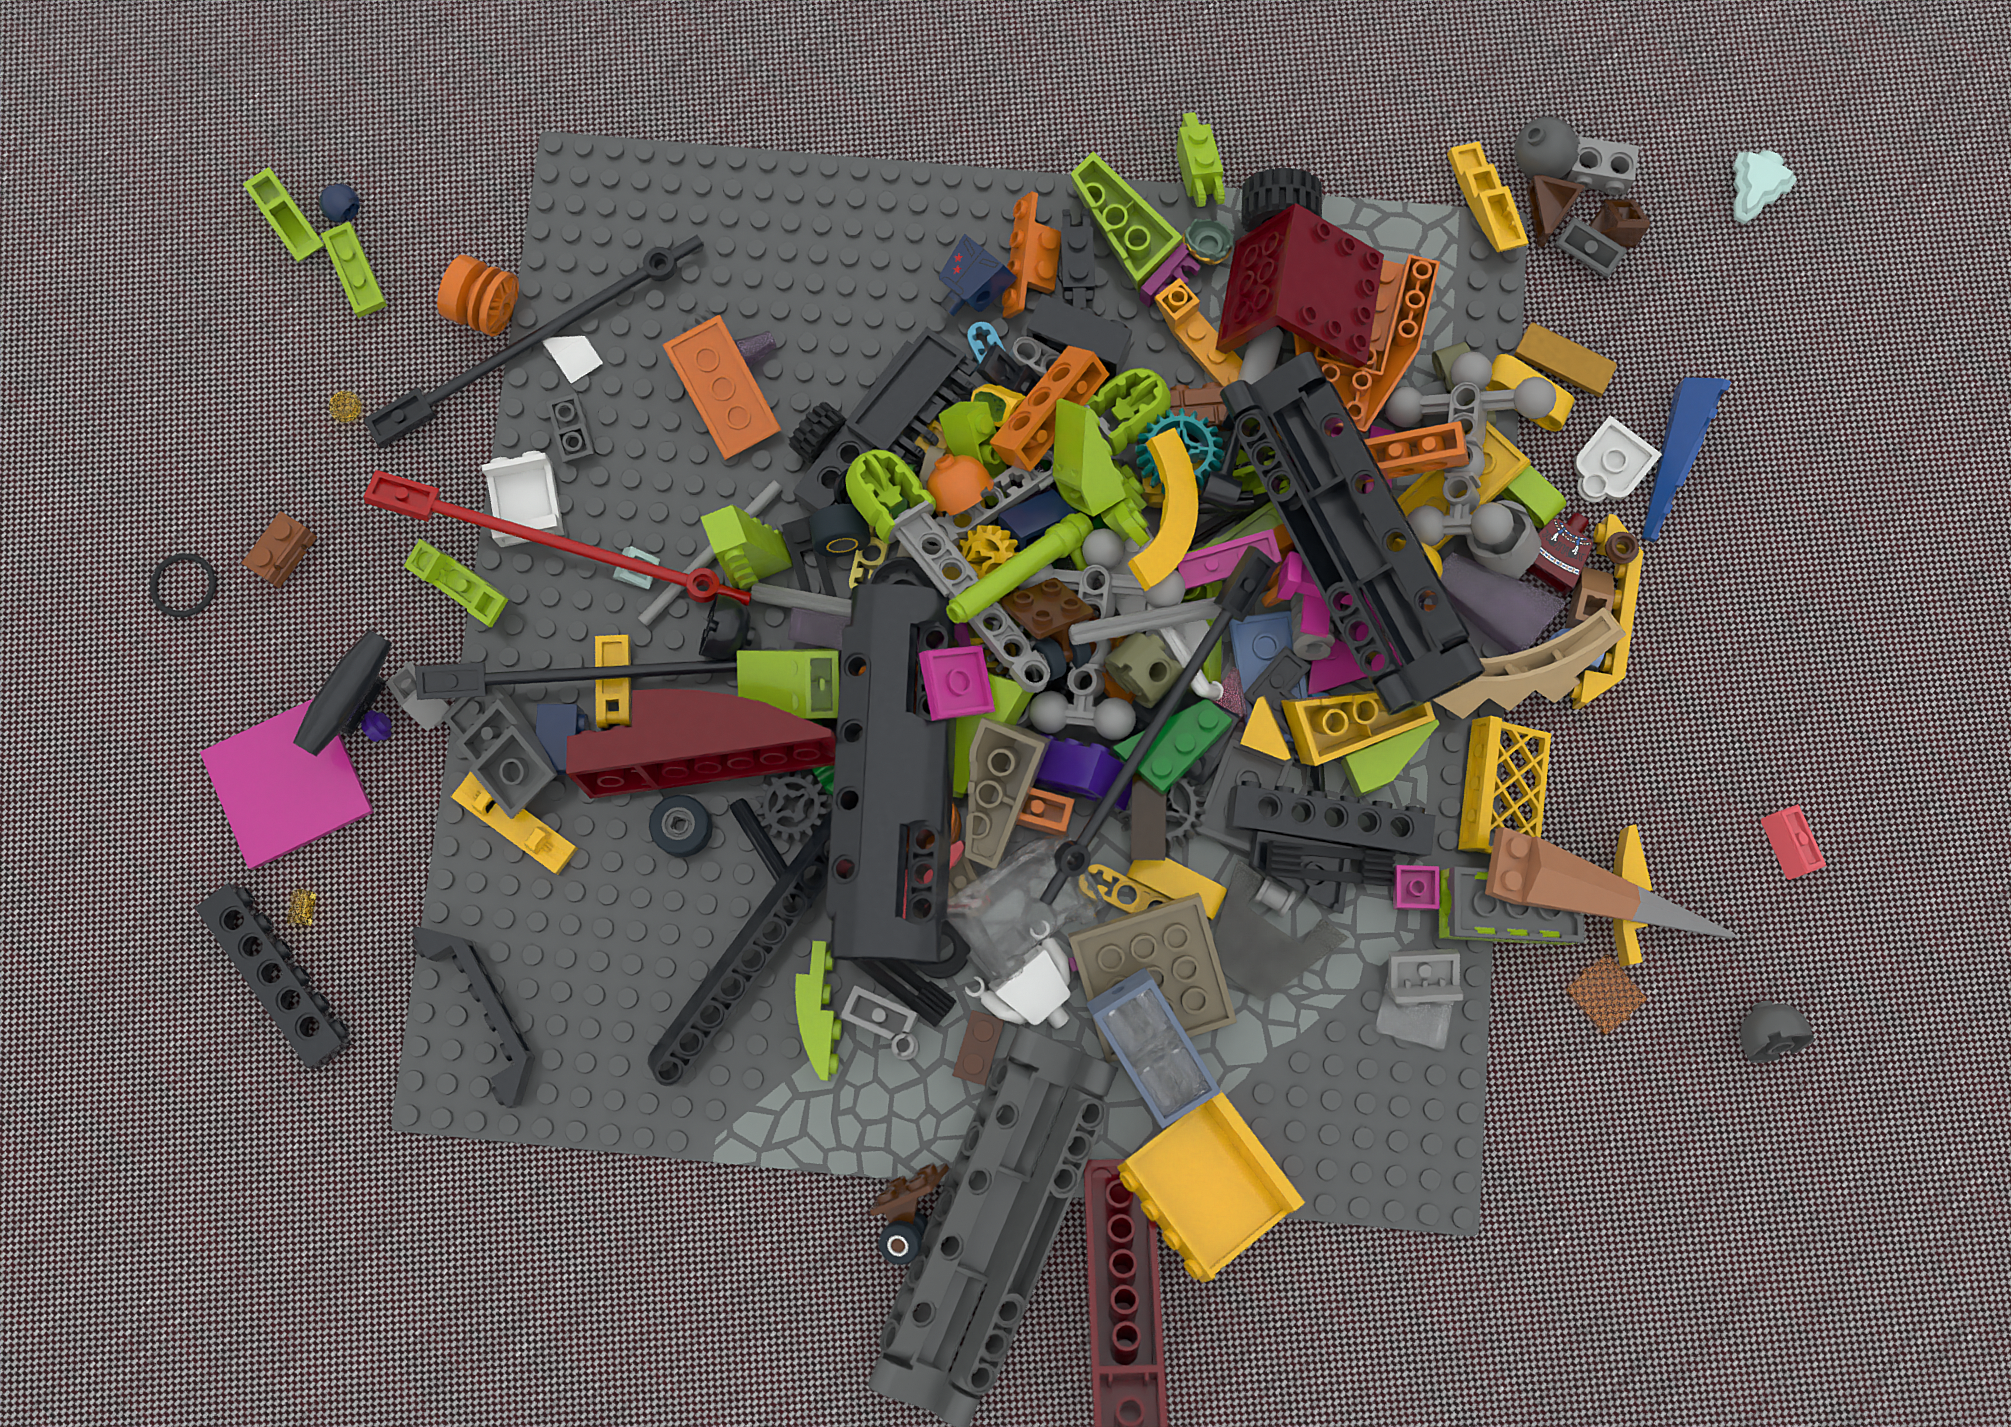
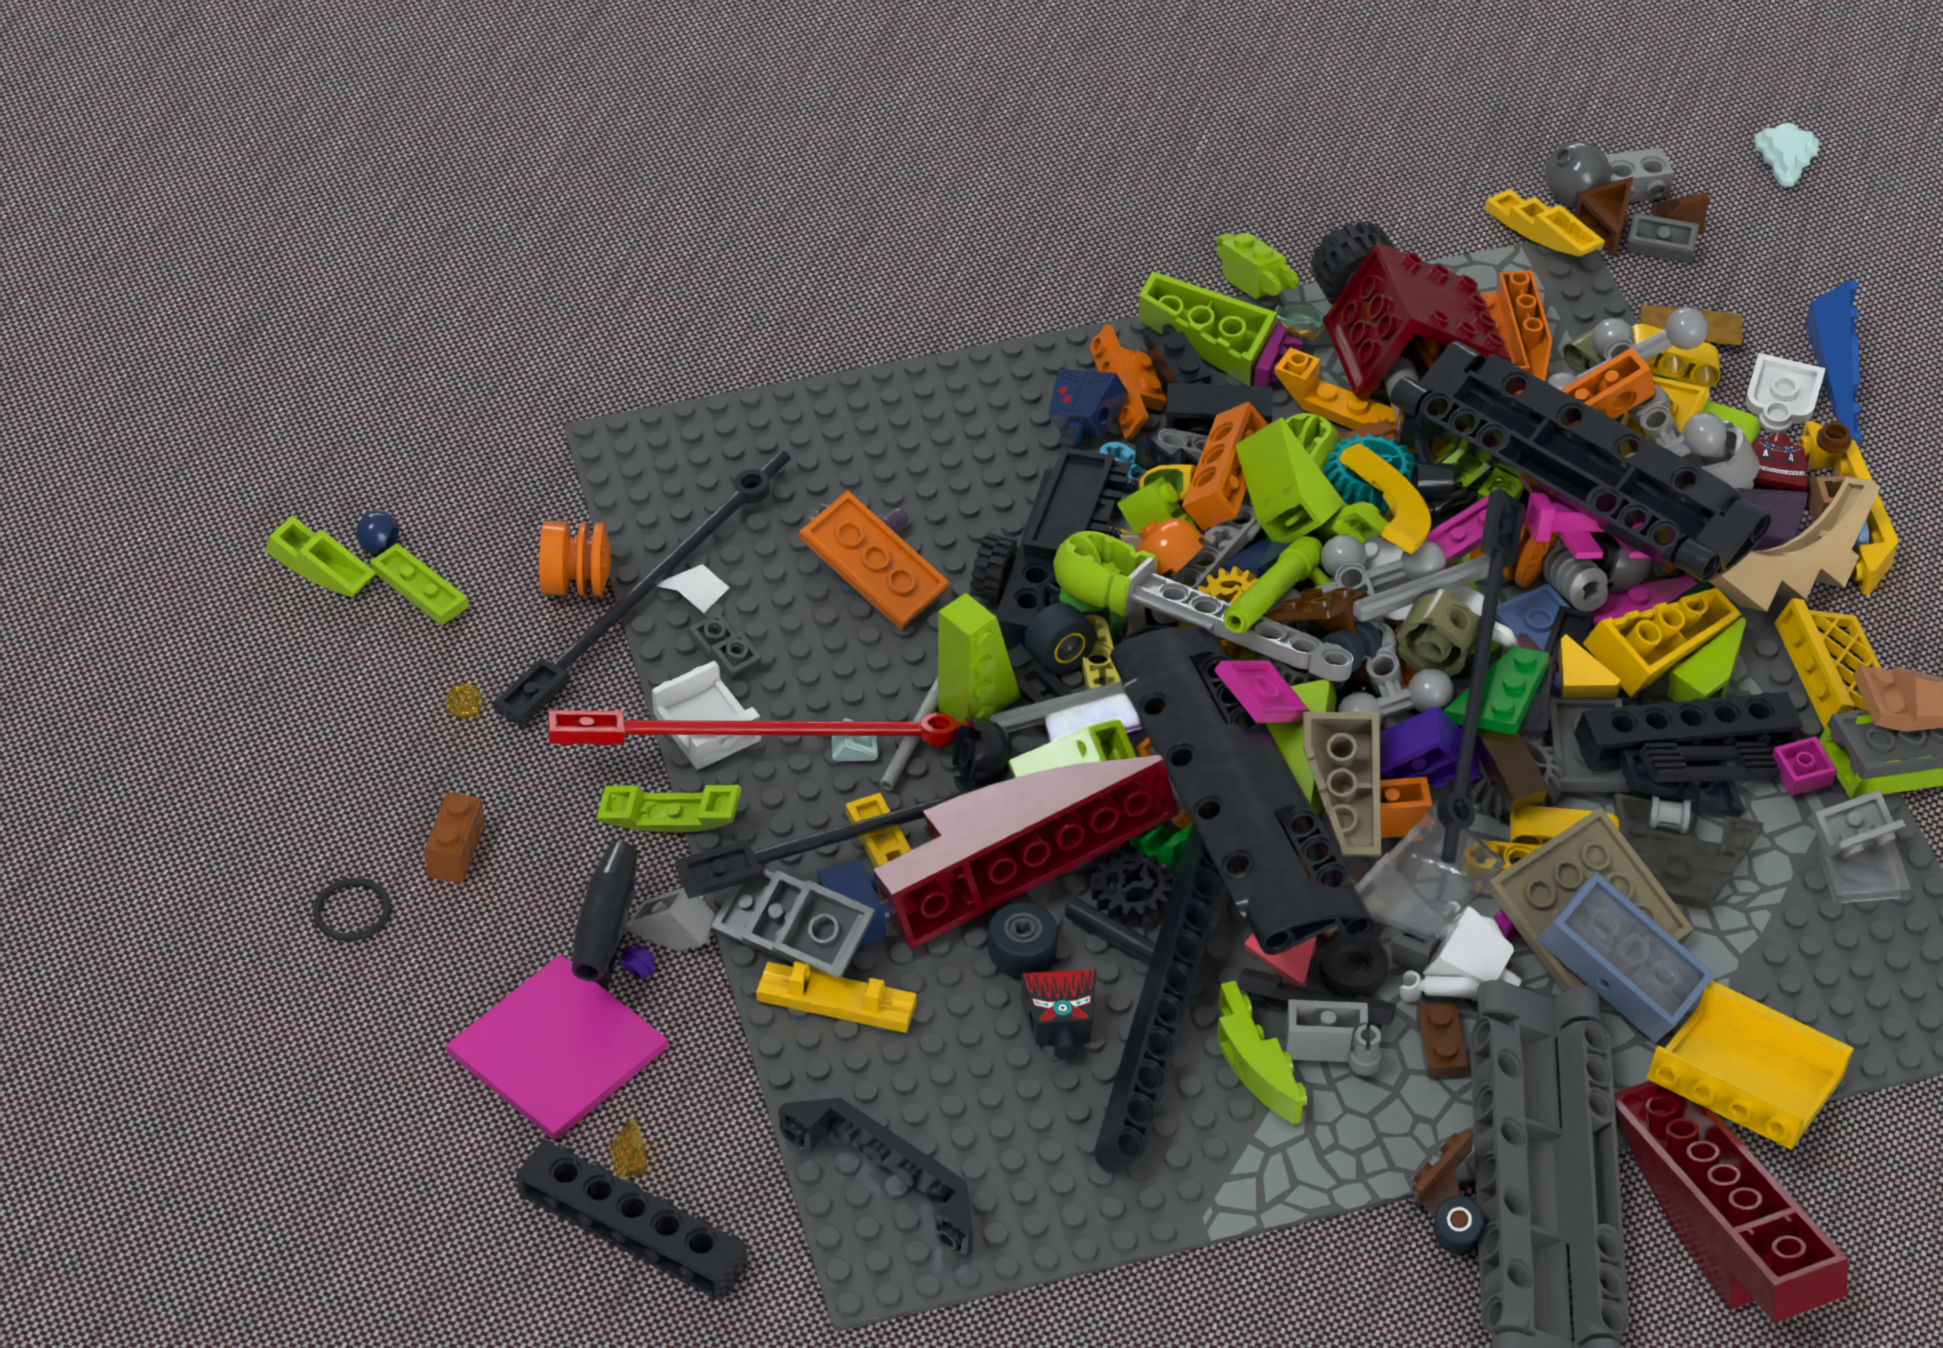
camera: 25 degrees left, 30 degrees down
none -> torso [1021,969,1096,1059]

